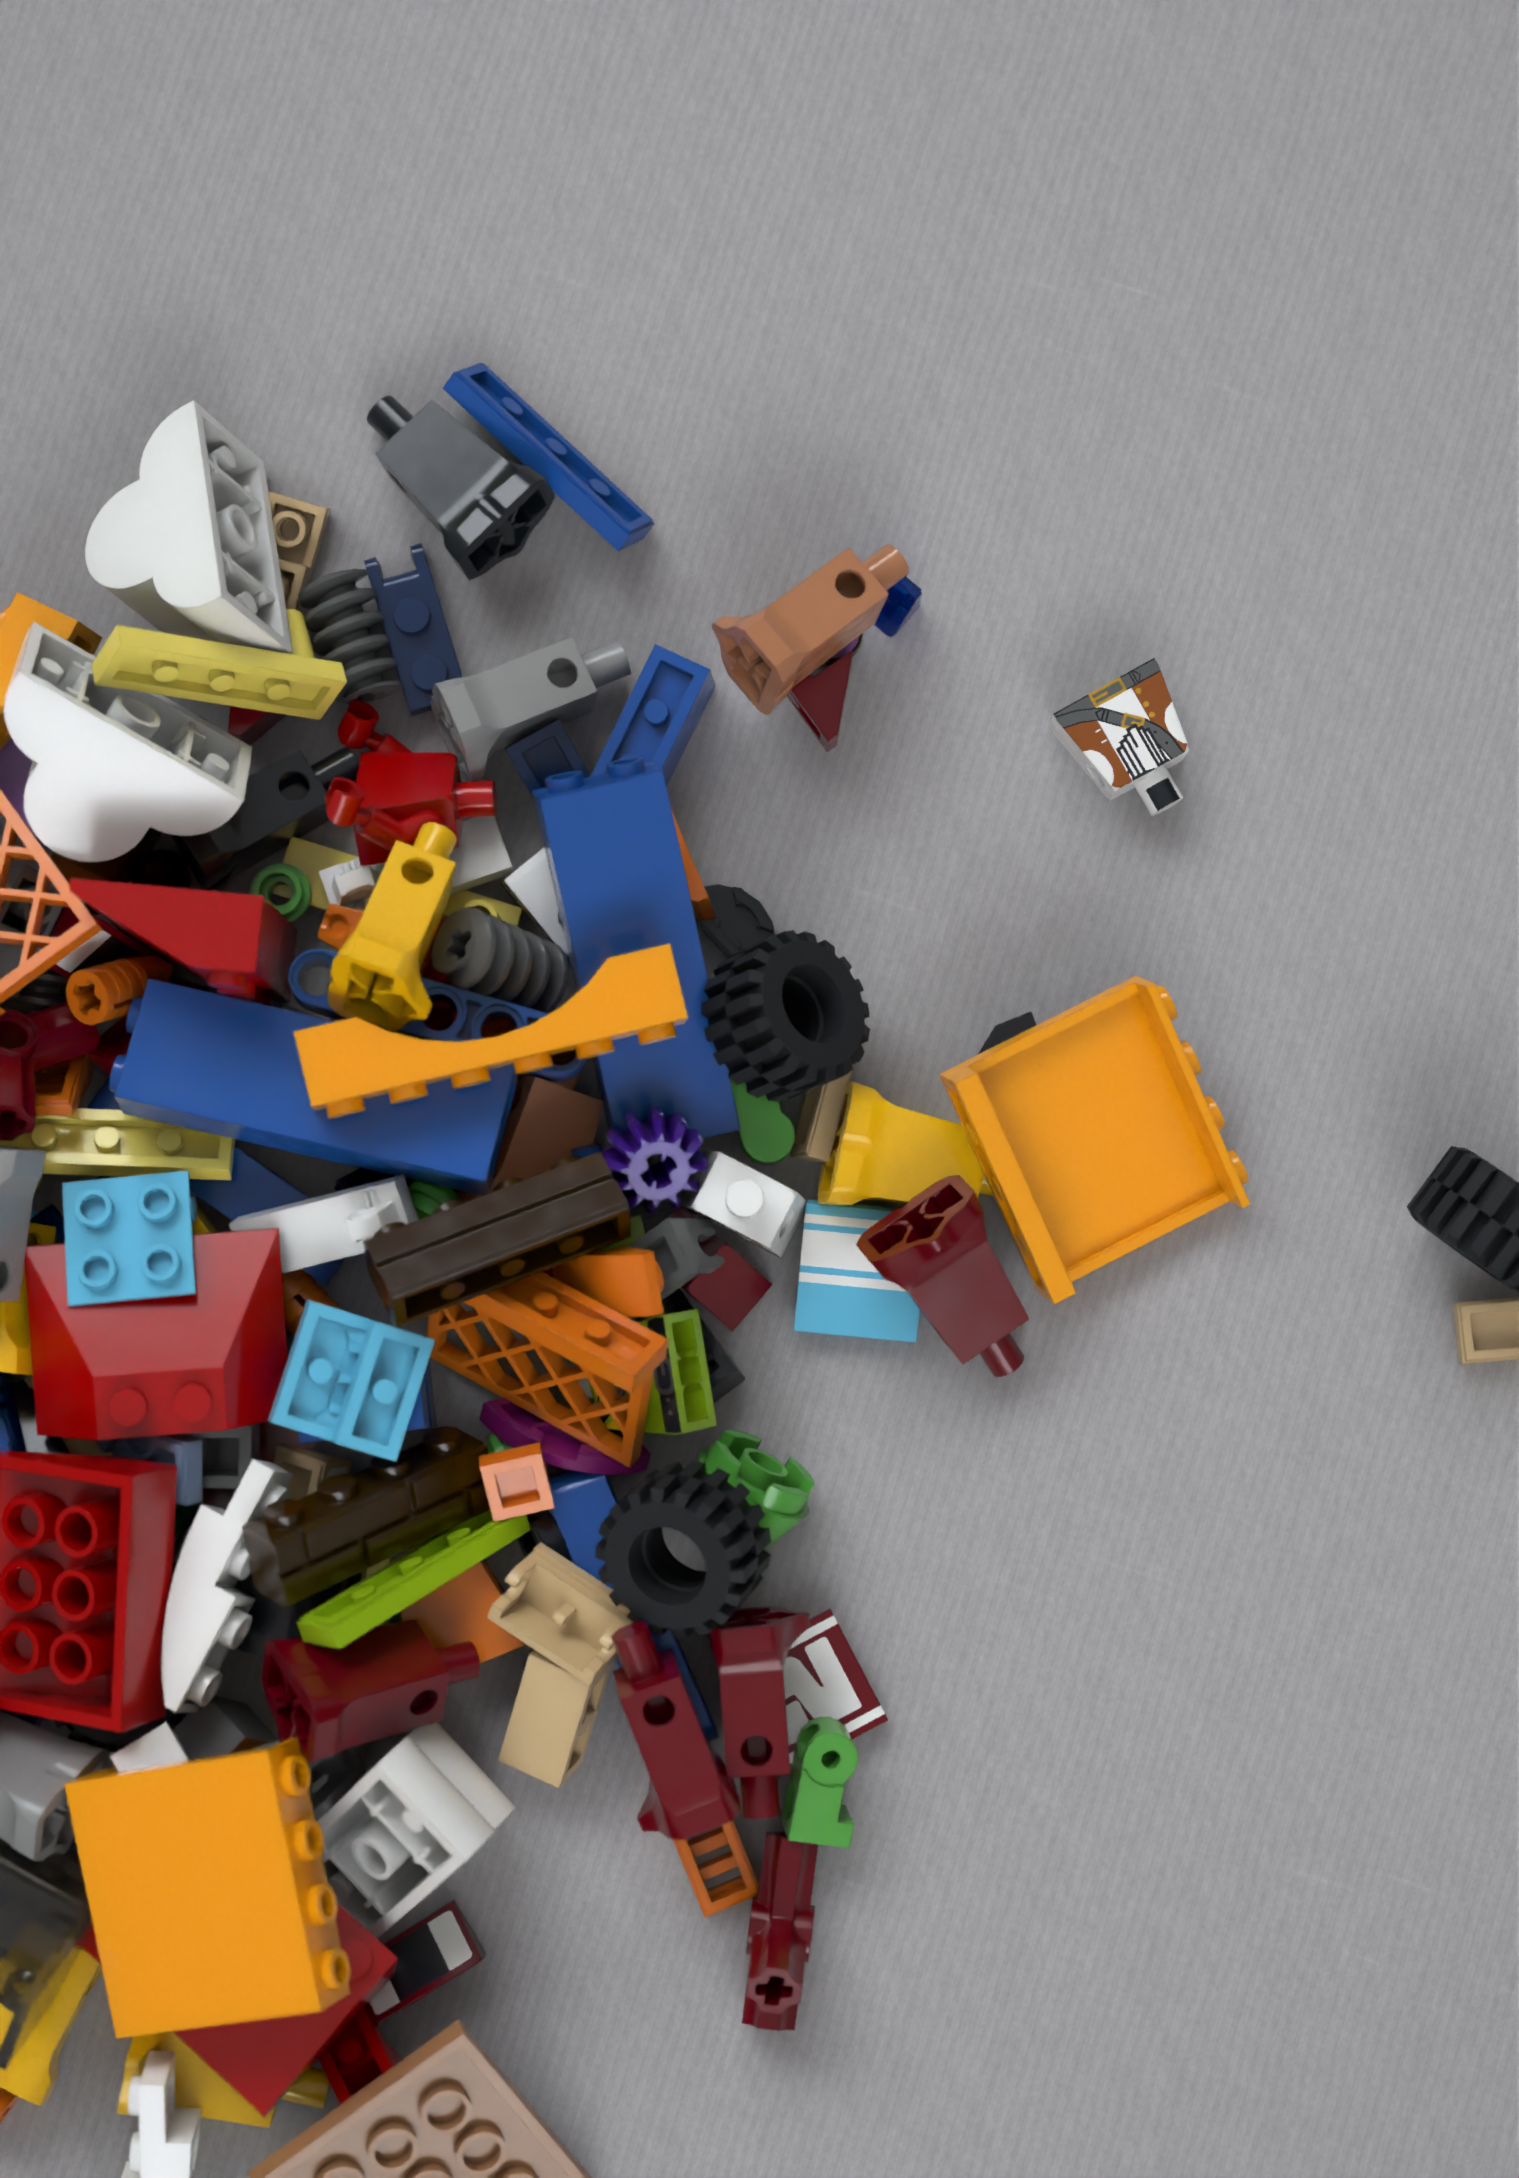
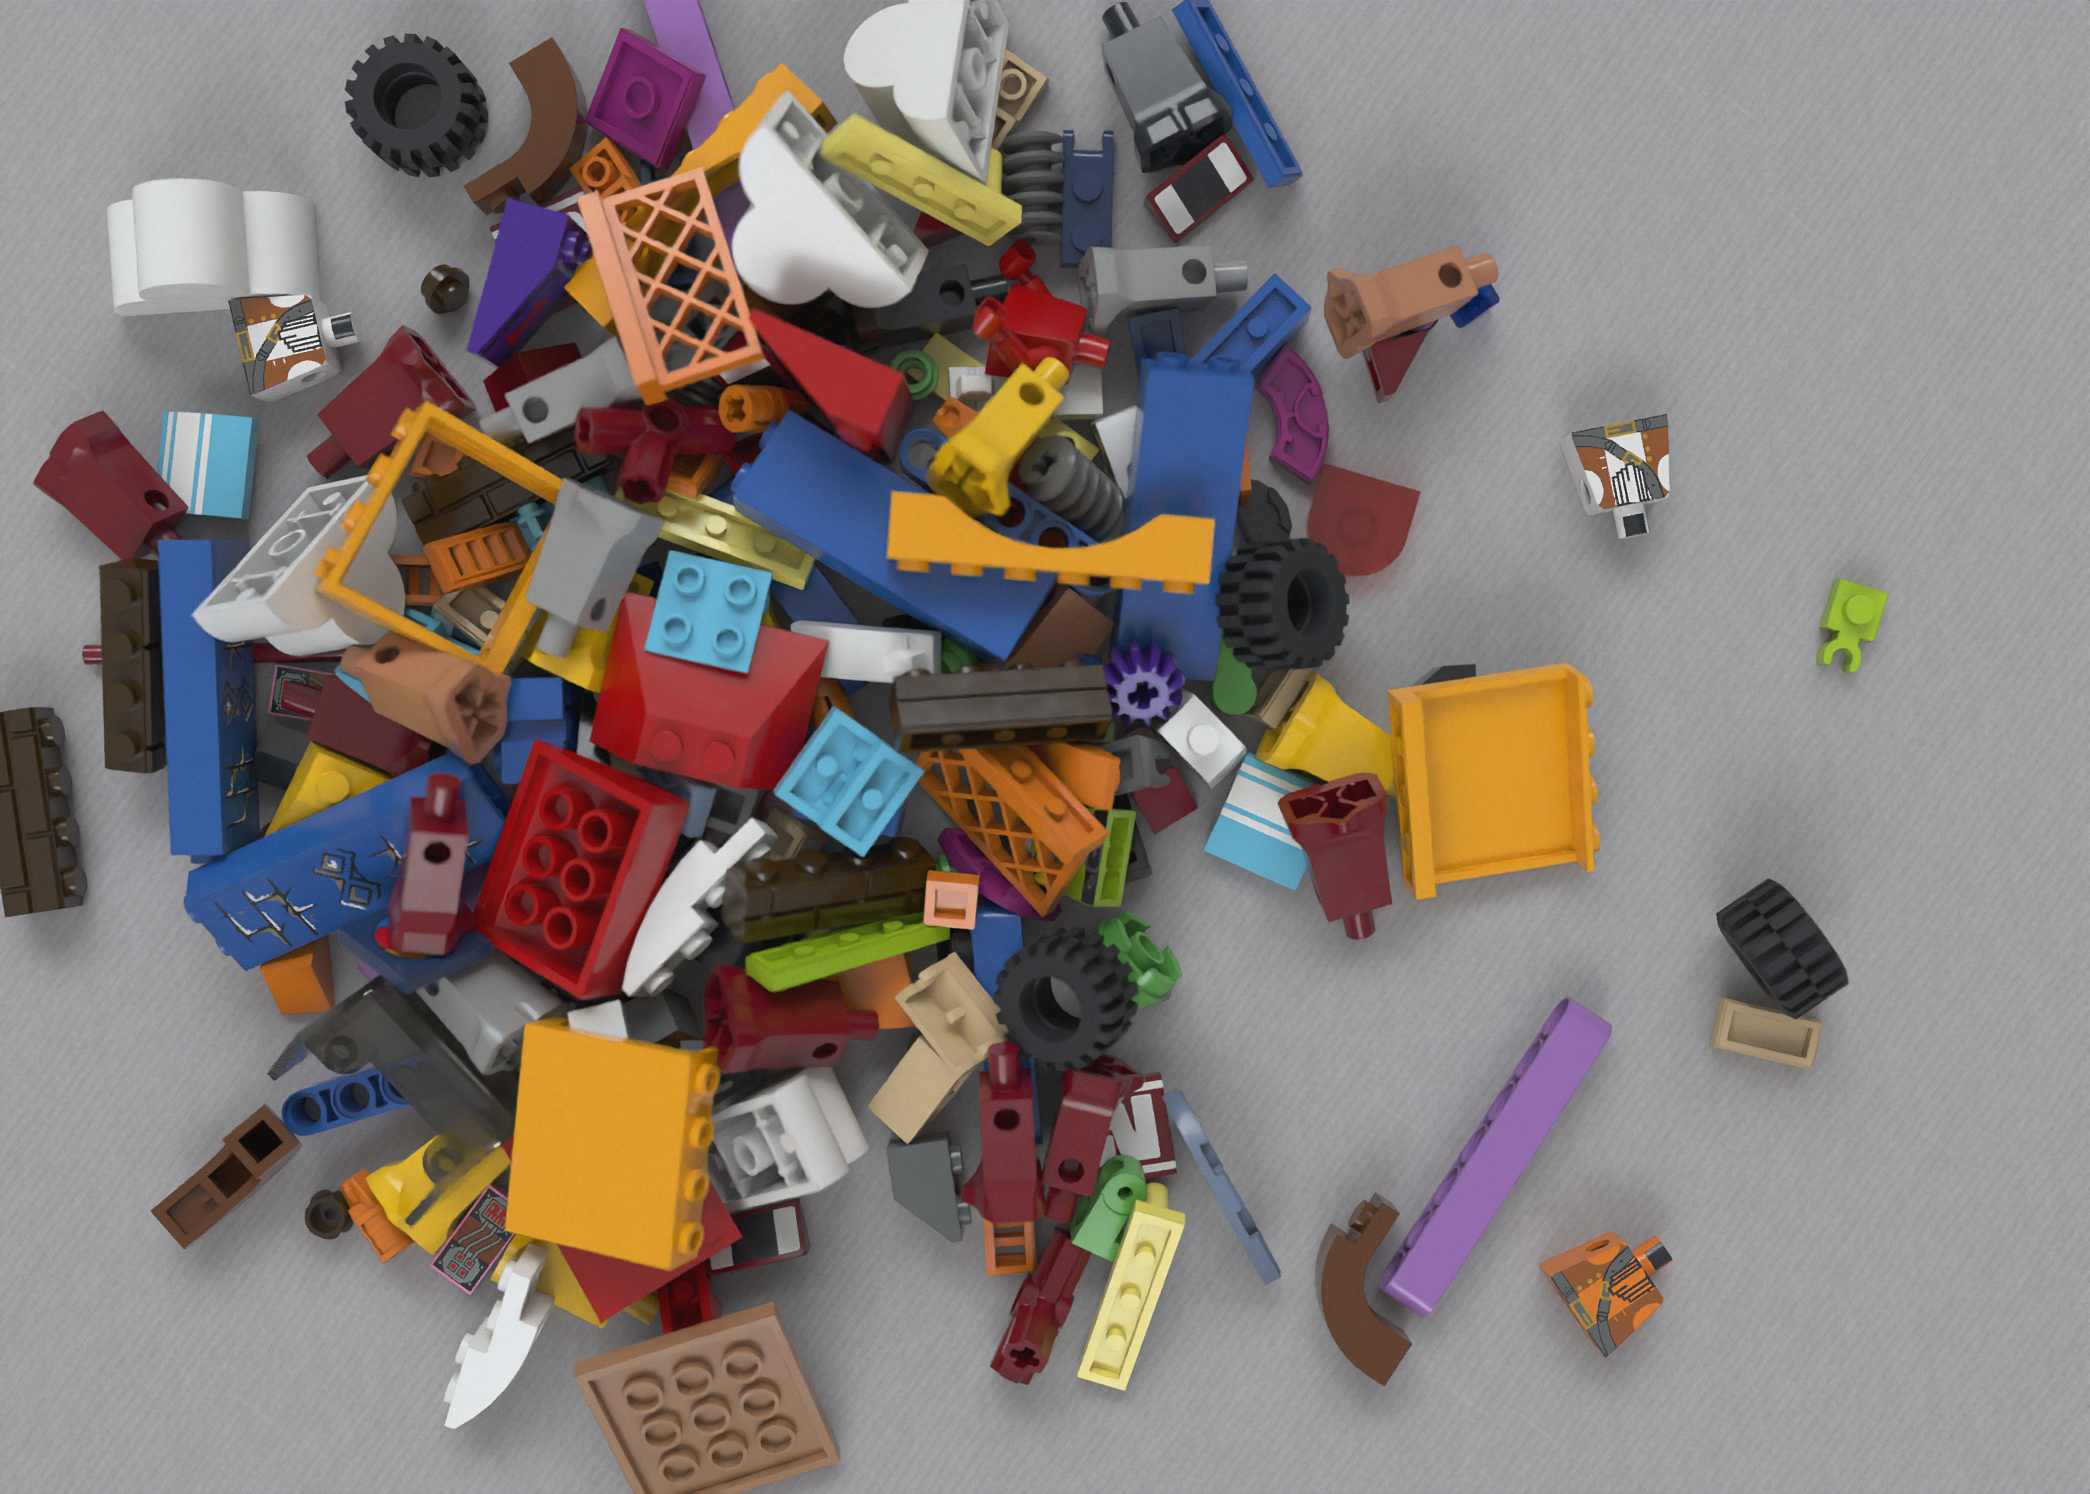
camera: 10 degrees right, 5 degrees up
none -> tile [429,1182,516,1295]
none -> dark grey slope [886,1131,972,1242]
none -> light yellow piece [1077,1182,1185,1391]
none -> slope [1144,134,1254,244]
none -> sand blue tile [1162,1088,1281,1285]
none -> magenta tile [1255,344,1329,486]
none -> clear red tile [1306,463,1421,577]
none -> reddish brown arch [1315,1192,1412,1387]
none -> medium lavender beam [1379,997,1612,1317]
none -> torso [1539,1232,1673,1357]
none -> lime plate [1817,579,1889,673]

